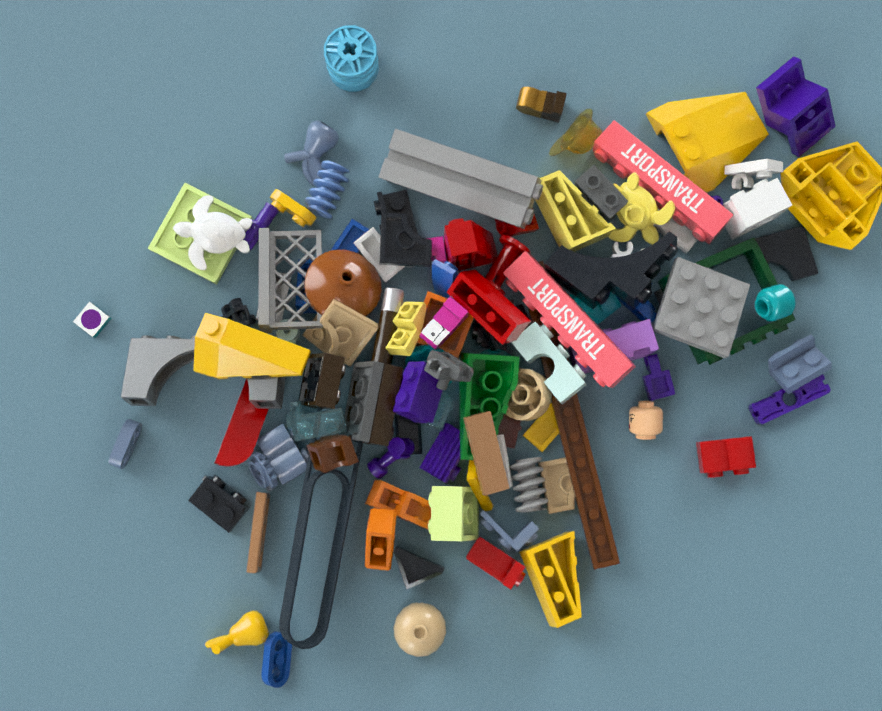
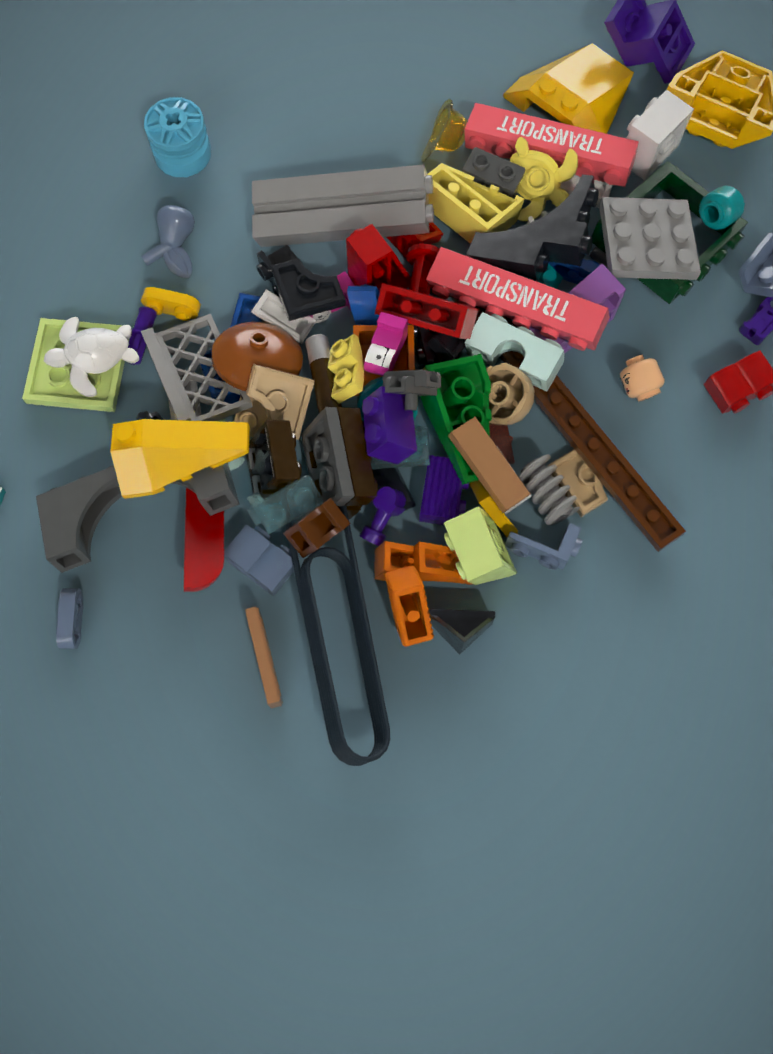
camera: 20 degrees left, 10 degrees down
black bracket [188,475,250,533] -> none
yellow piece [205,611,269,654] -> none
sand blue gear [248,451,278,491] -> none
blue plate [261,632,292,688] -> none
medium blue piece [304,160,350,219] -> none
tan cylinder [394,602,446,657] -> none
red bracket [466,537,526,590] -> none
leg [516,87,567,123] -> none
yellow wedge [519,531,582,628] -> none
yellow tile [522,403,559,453] -> none
dark purple plate [642,354,676,401] -> none
white plate [724,159,783,190] -> none
black tile [755,226,818,281] -> none

